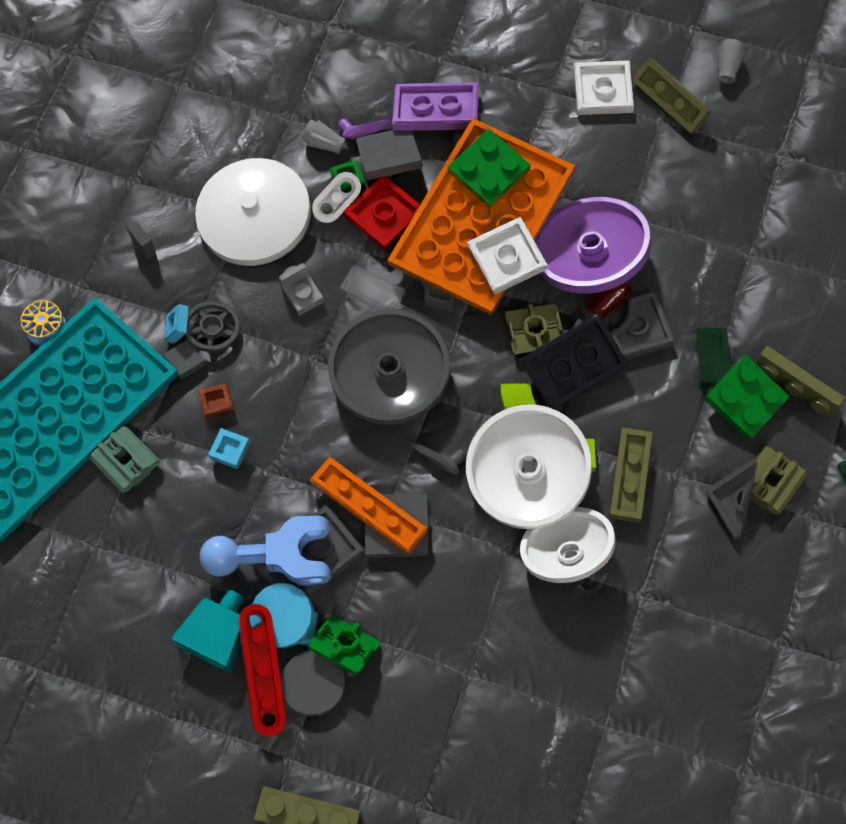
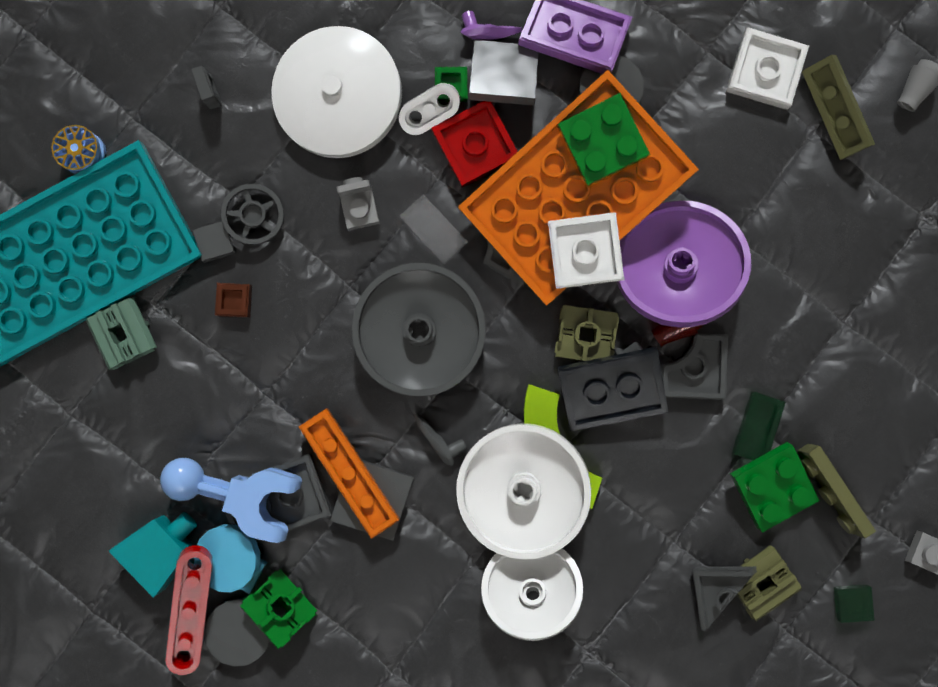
camera: 15 degrees right, 20 degrees up
medium azure tile [164,304,189,344] -> none
medium azure plate [208,428,250,469] -> none
light grey cone [302,120,346,154] -> none
olive plate [609,427,653,523] -> none

